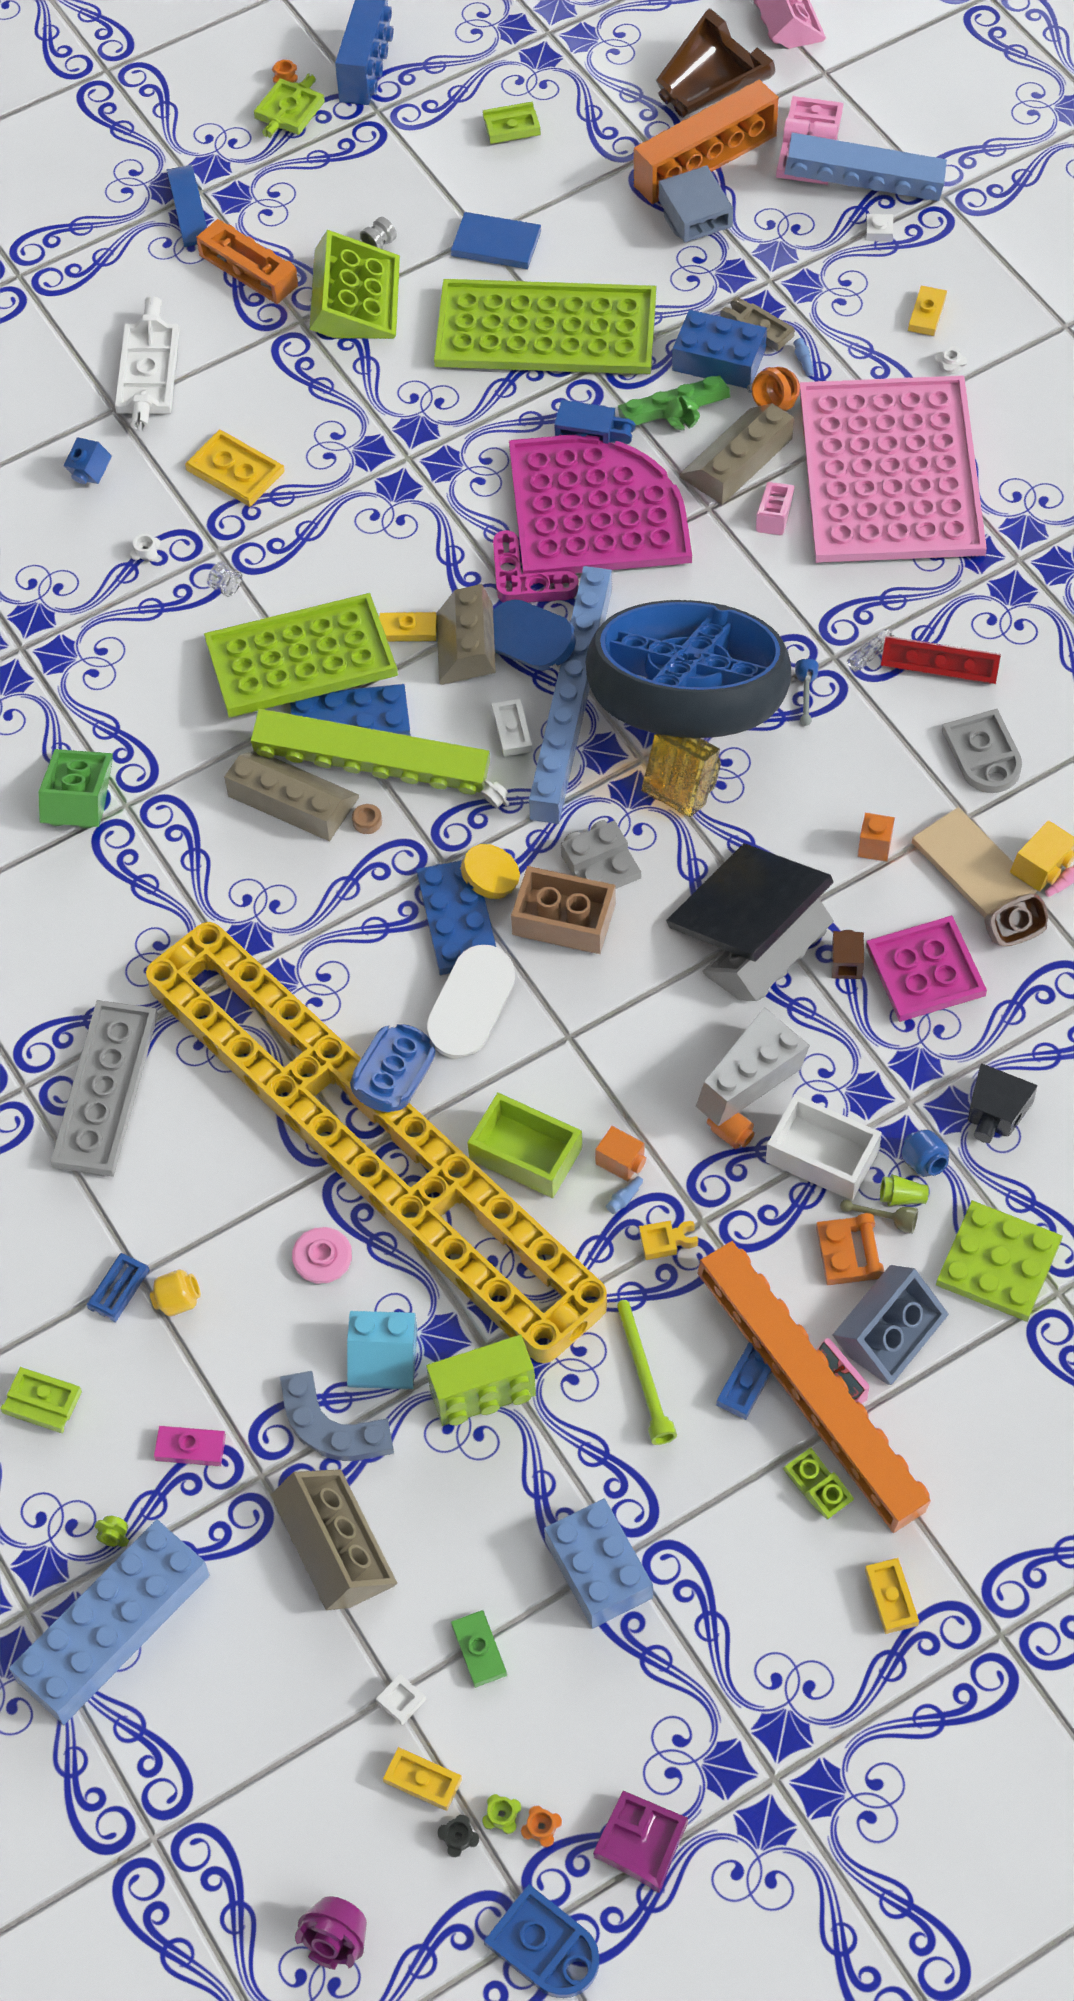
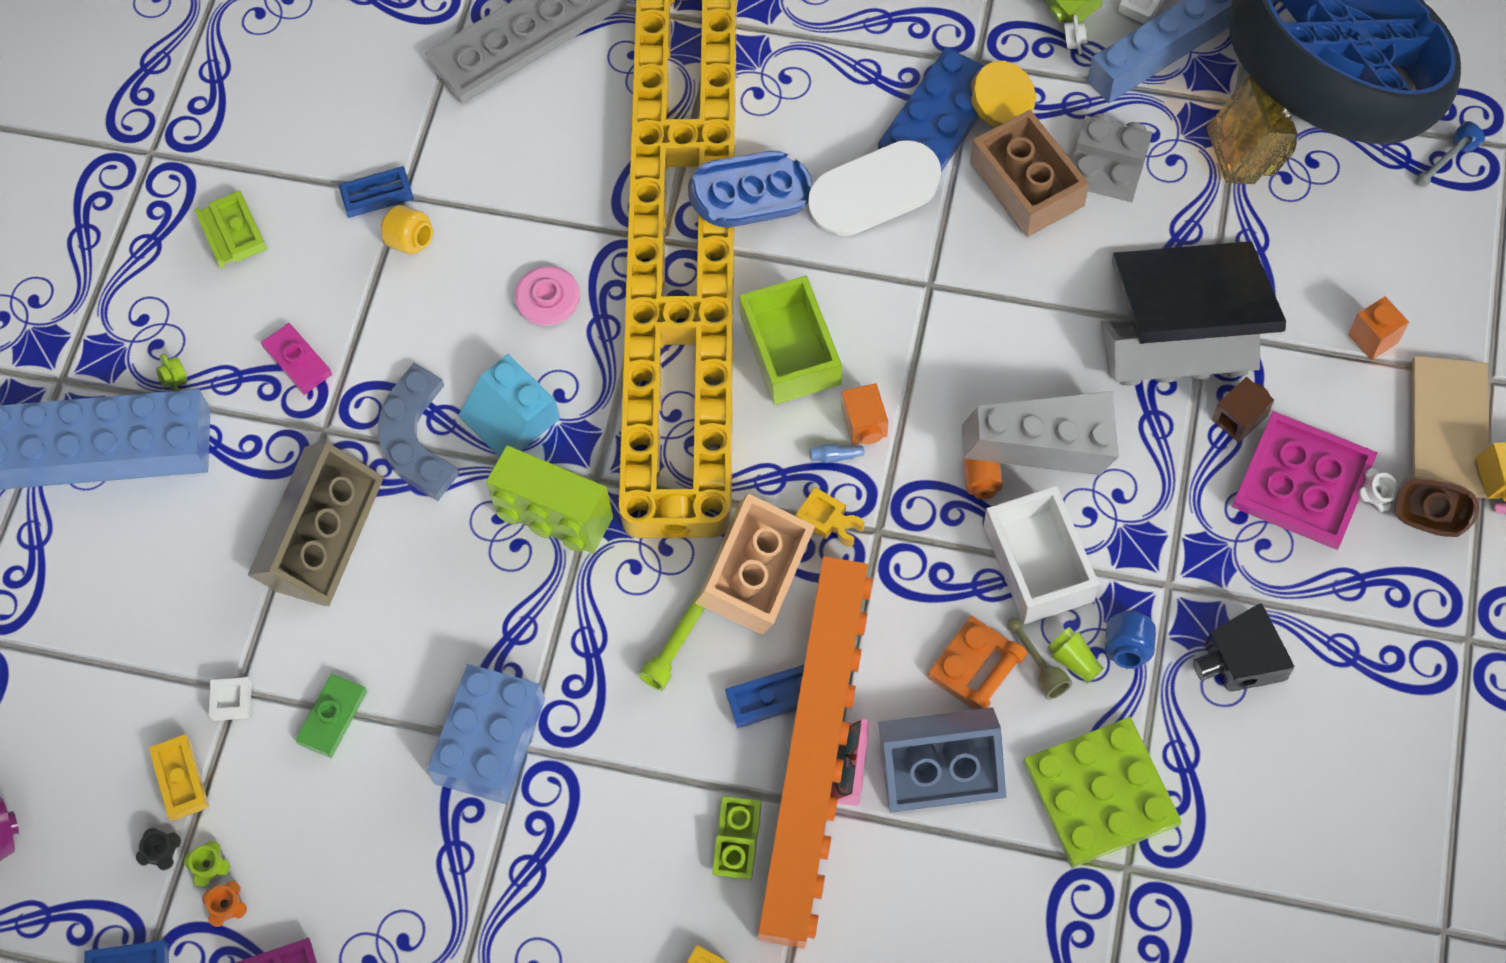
camera: 45 degrees right, 5 degrees up
none -> light nougat brick [695,494,815,635]
none -> white plate [1358,468,1398,512]

